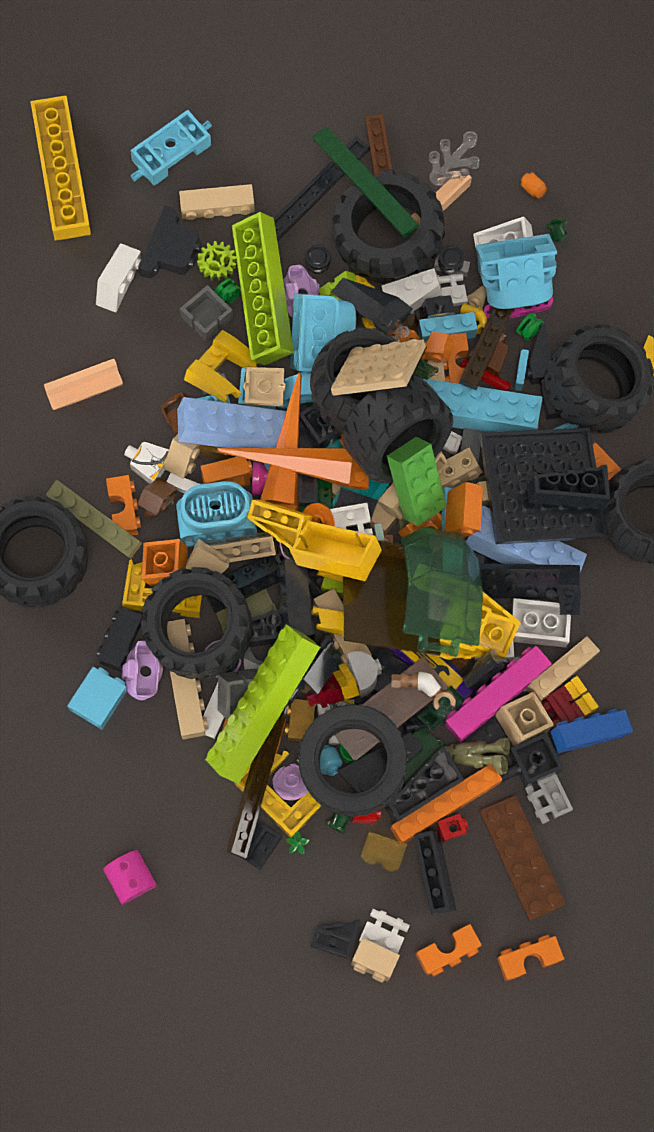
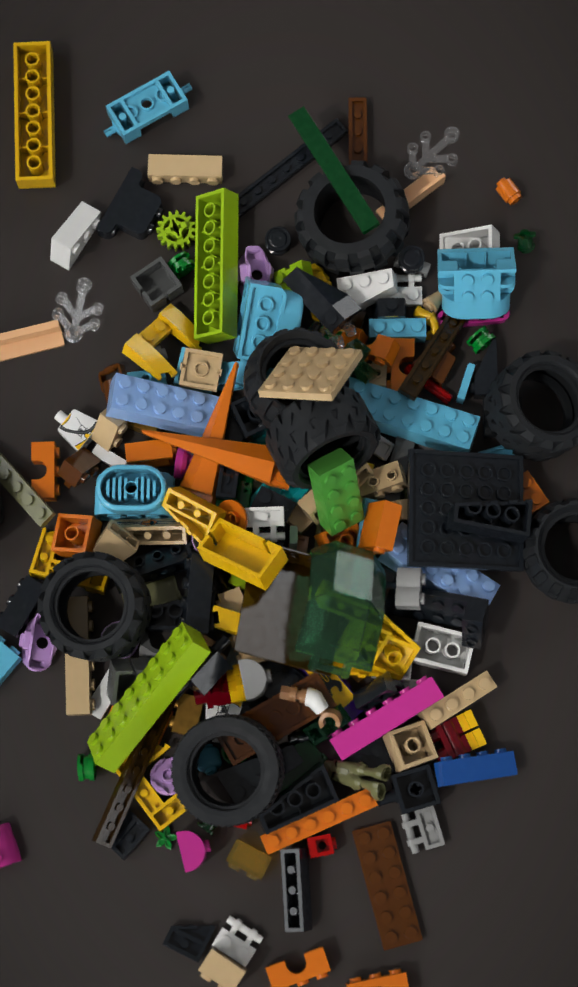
camera: 15 degrees right, 5 degrees up
none -> clear plant [52,278,104,343]
none -> green wheel [77,753,96,781]
none -> dark pink brick [176,831,211,873]
none -> light grey brick [395,567,426,610]

